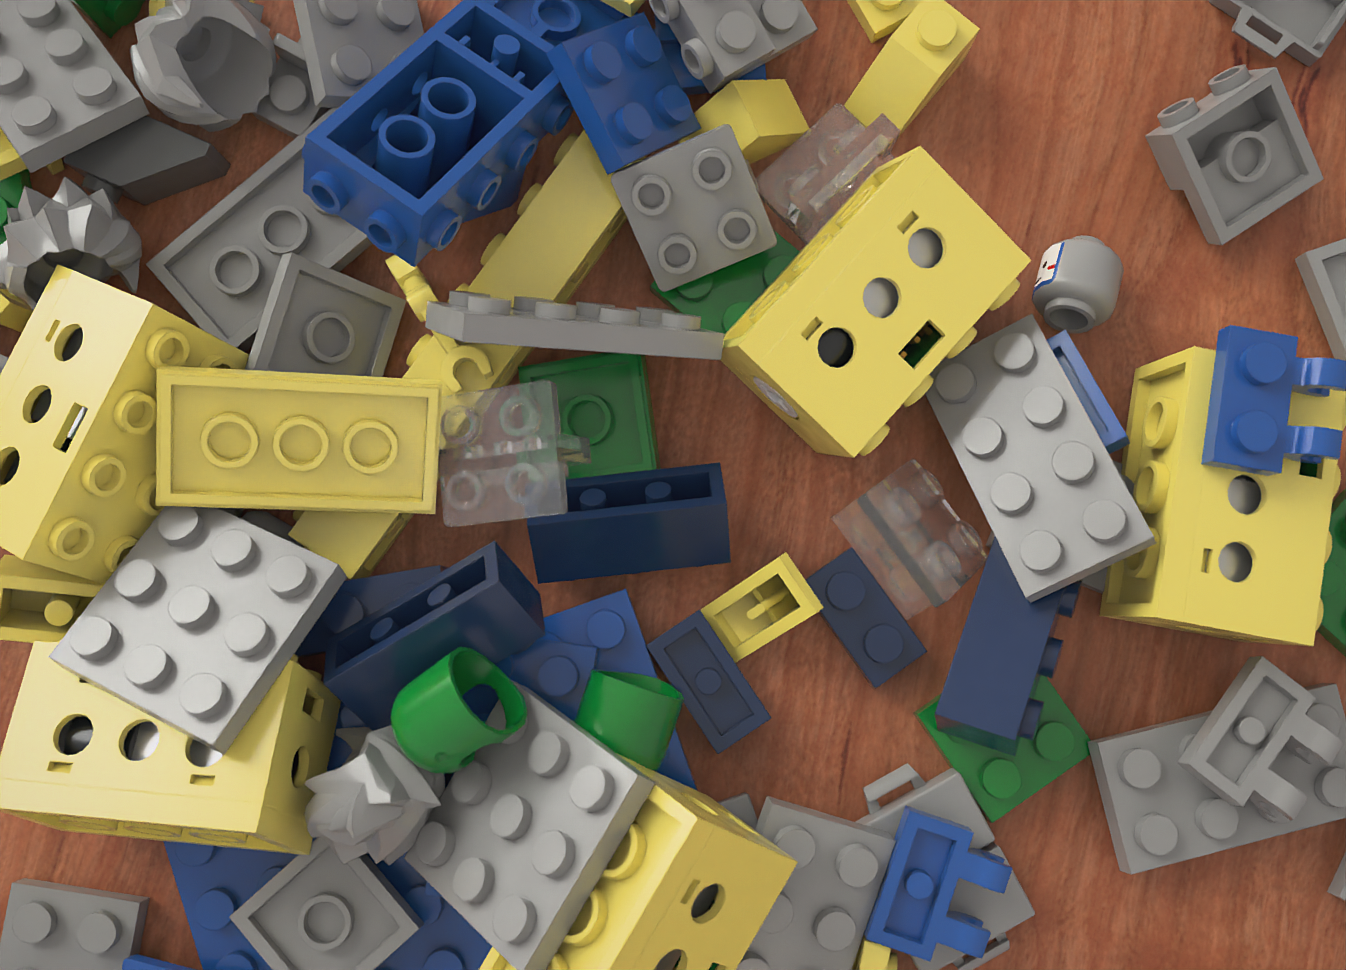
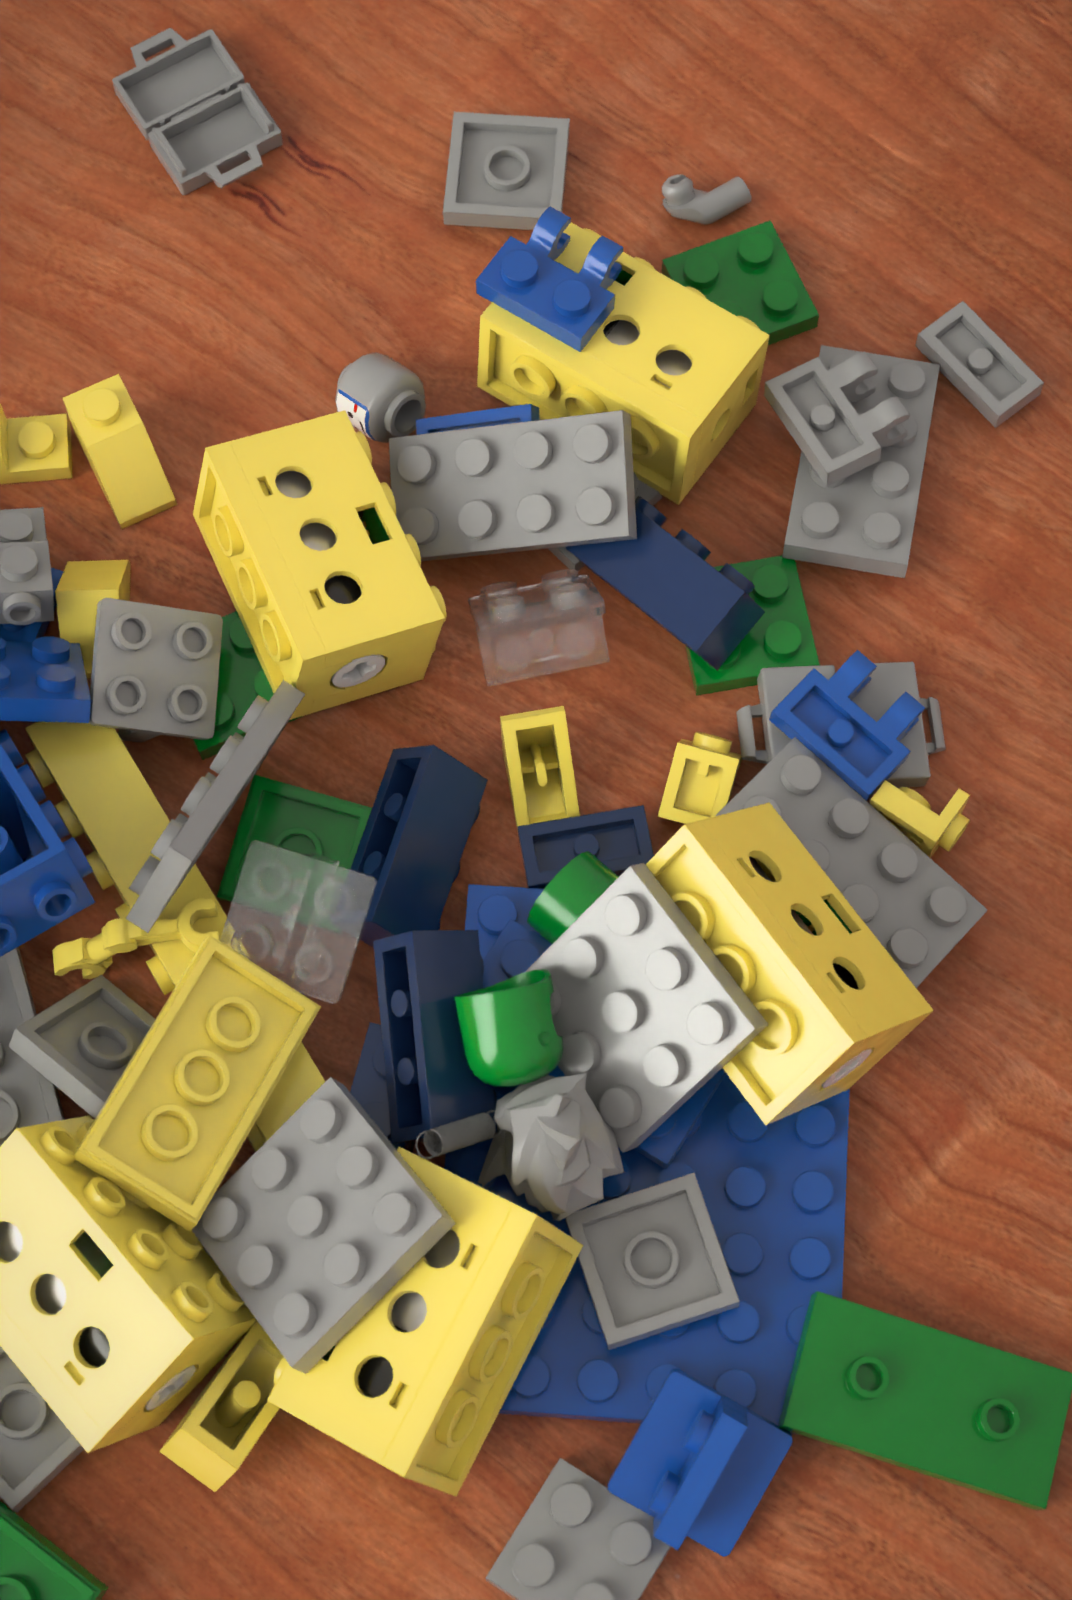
camera: 65 degrees left, 15 degrees down
clear bracket [756,103,900,245] -> none
dark blue plate [805,547,927,689] -> none
light grey plate [1145,64,1324,245] -> none
none -> light grey piece [416,1110,501,1159]
none -> light yellow bracket [658,732,742,824]

